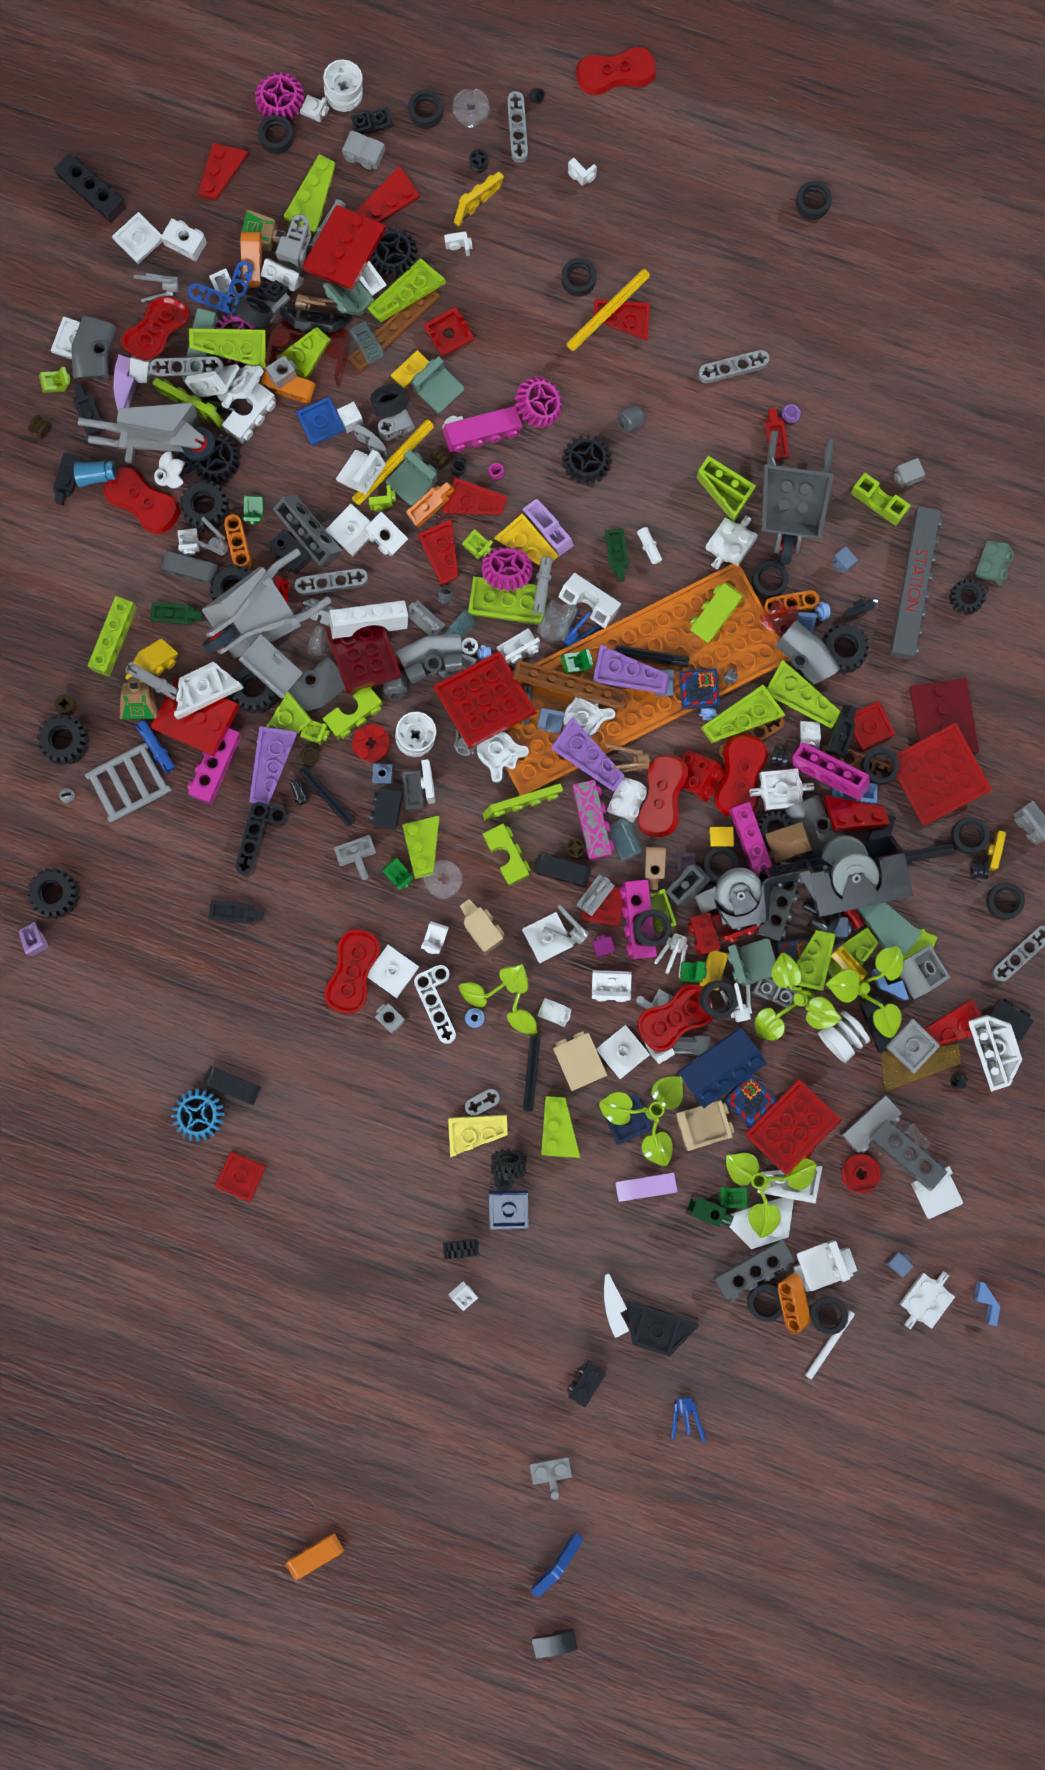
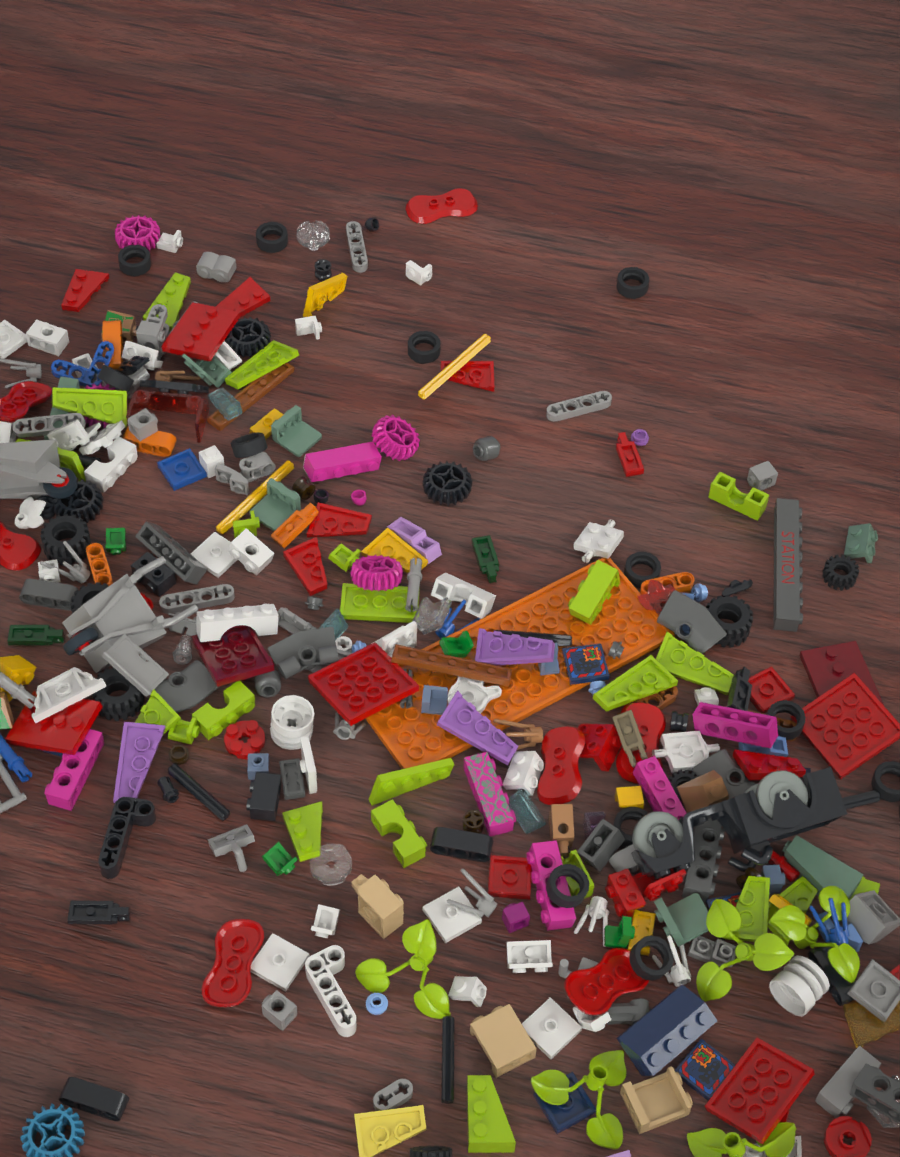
camera: 10 degrees left, 30 degrees down
lime wing [276,327,331,380] -> none
white wheel [323,59,363,112] -> none
white bracket [336,450,386,494] -> none
black slope [351,107,393,134] -> none
red piece [423,307,474,358] -> none
white tile [477,732,529,783] -> none
light grey hinge [576,874,615,916] -> none
white axle [637,527,662,564] -> none
lime wedge [696,456,756,522] -> none
dark grey piece [761,431,834,564] -> none
sand blue plate [832,546,858,574] -> none
none -> dark tan hinge [612,710,648,767]
none -> blue plant [809,898,850,946]

